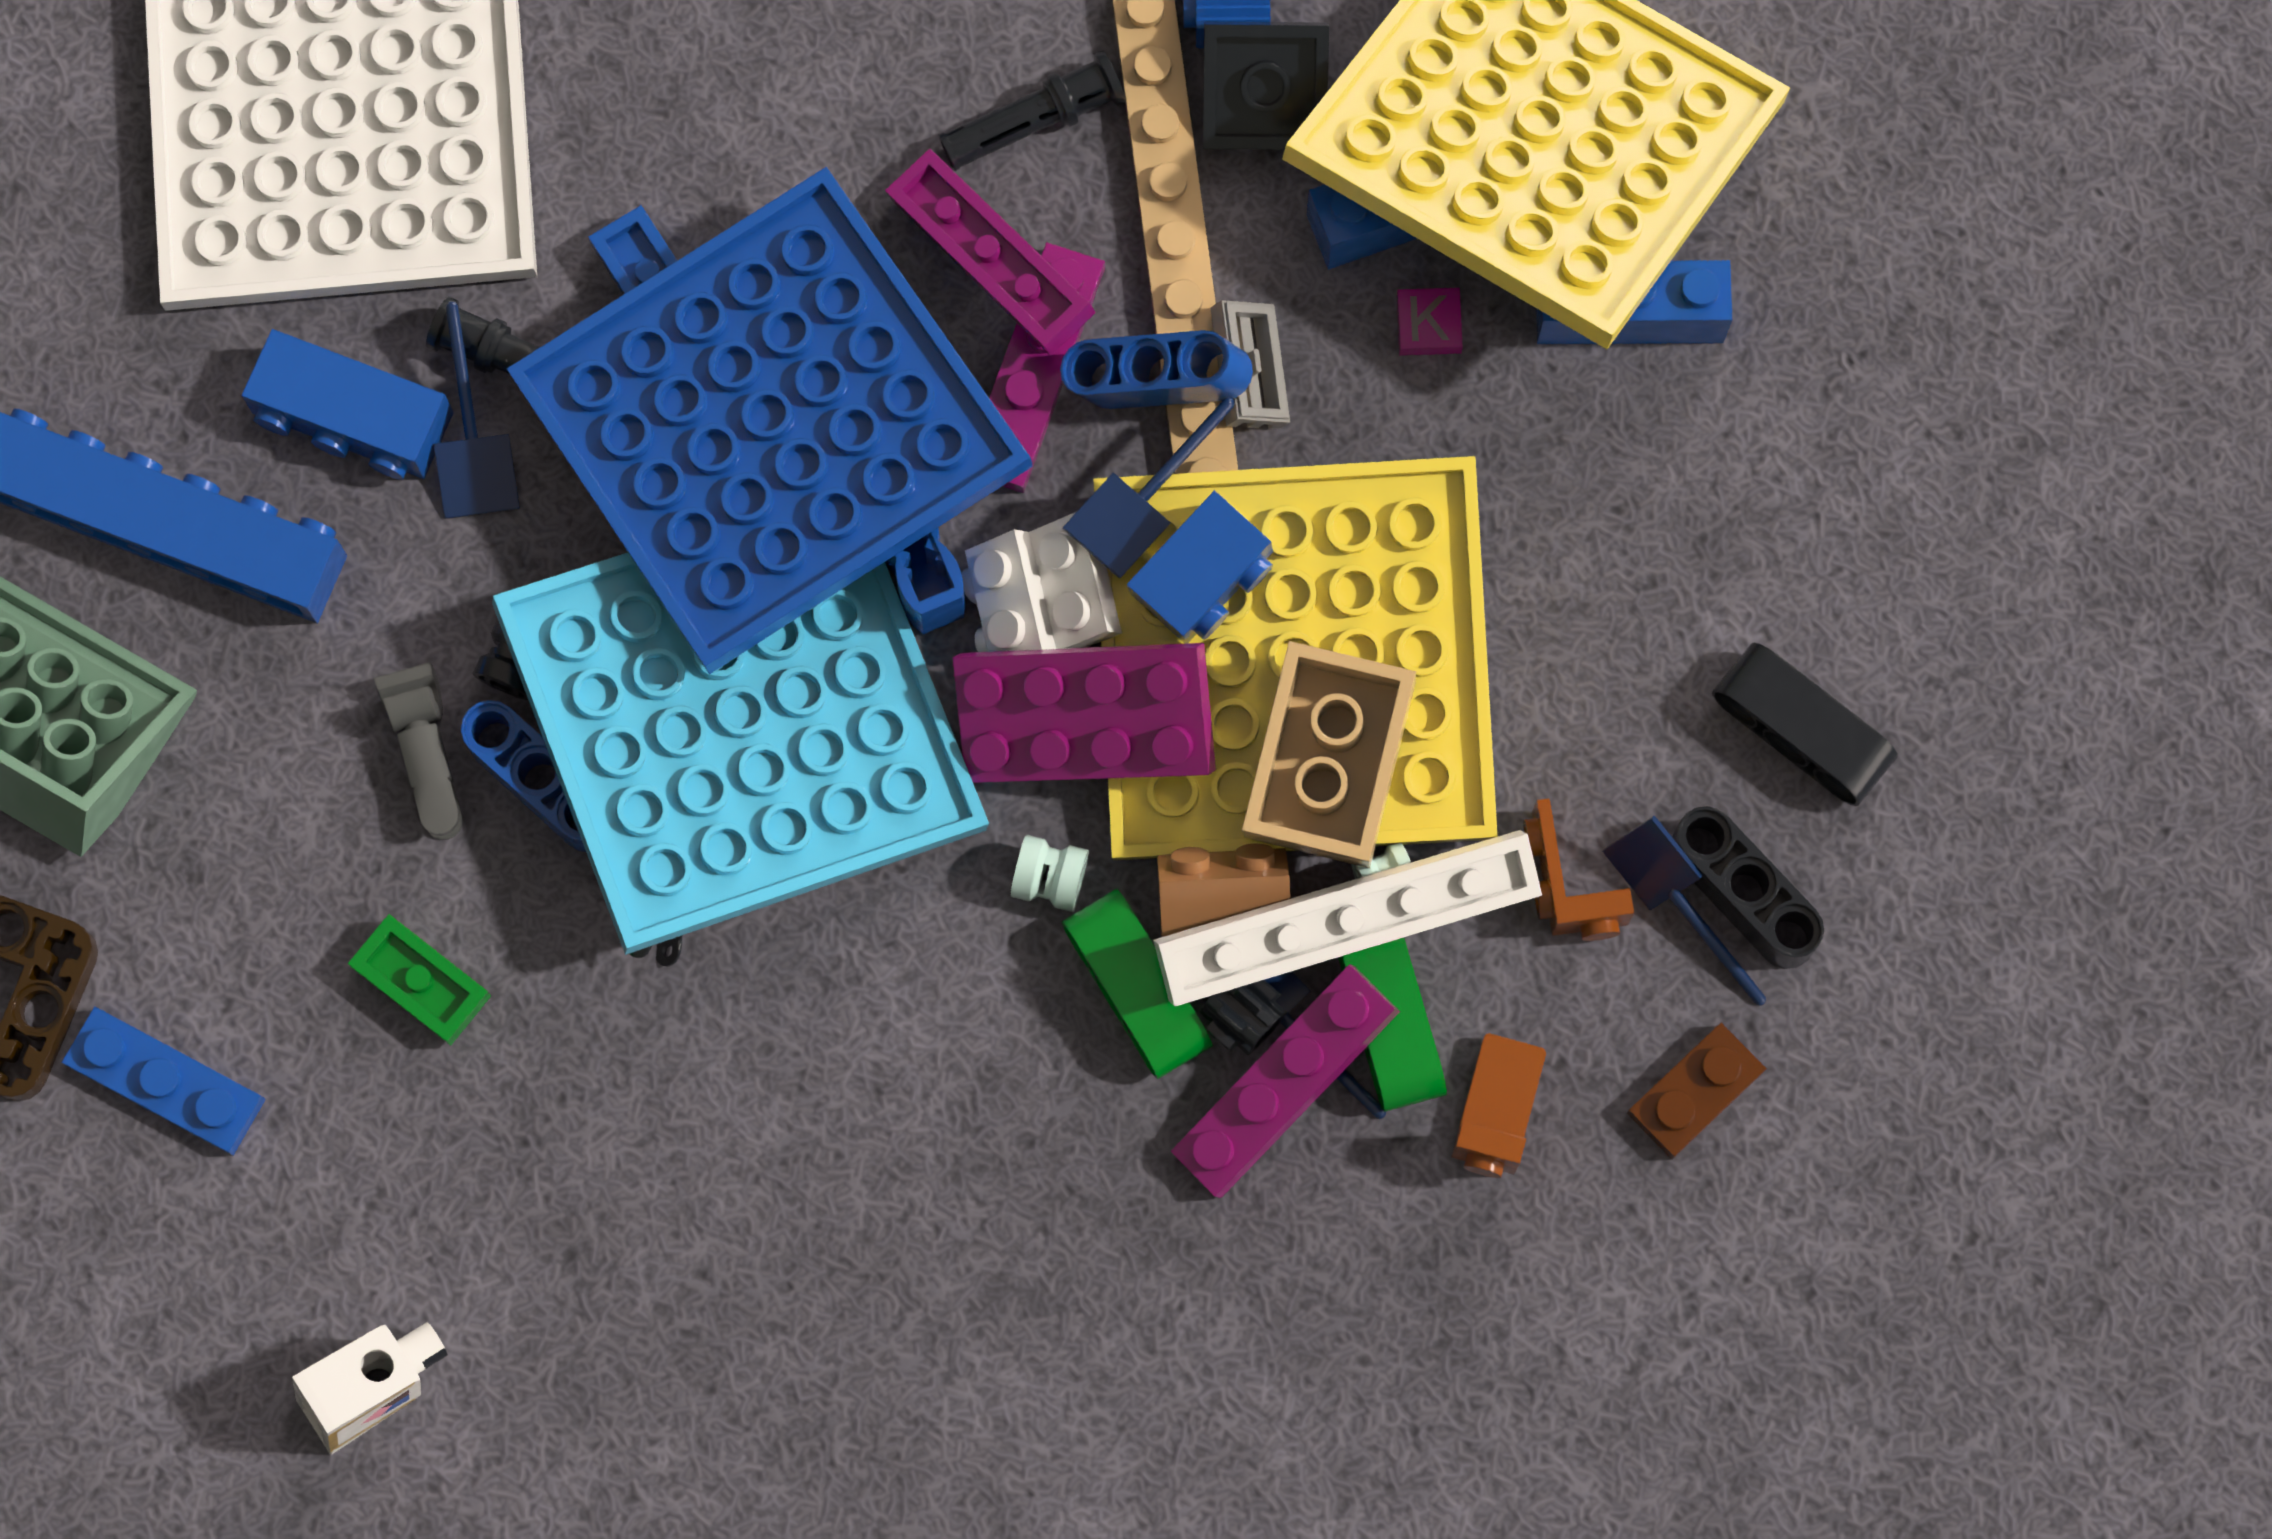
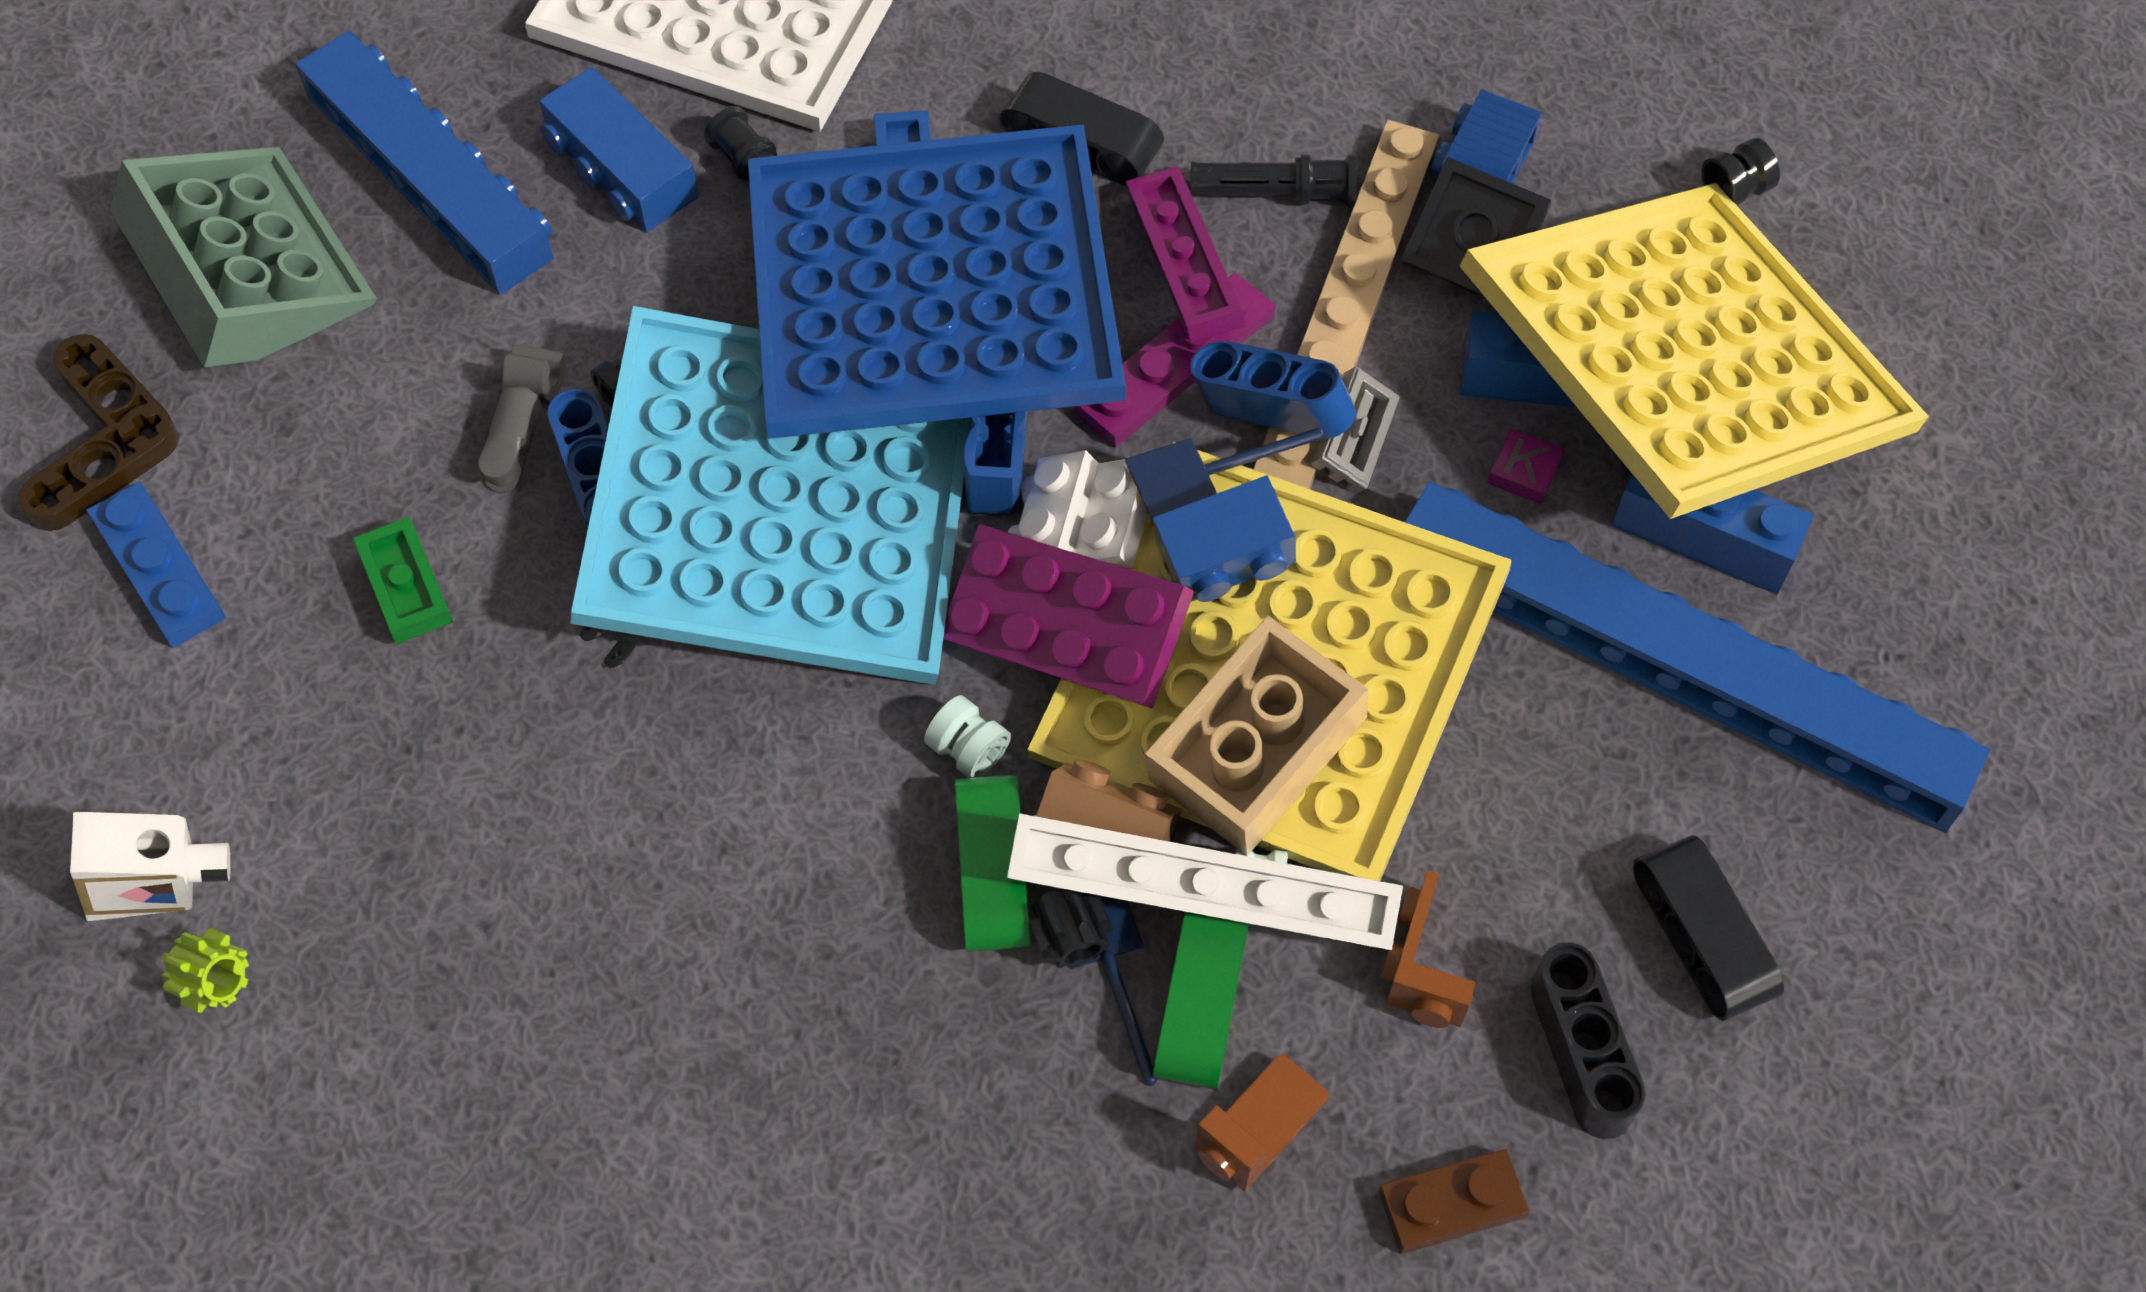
camera: 25 degrees right, 15 degrees down
dark blue piece [434,301,520,519] -> none
magenta plate [1171,964,1400,1198] -> none
dark blue piece [1602,816,1766,1006] -> none
none -> lime gear [161,928,249,1013]
none -> black beam [999,72,1164,187]
none -> blue brick [1405,481,1991,833]

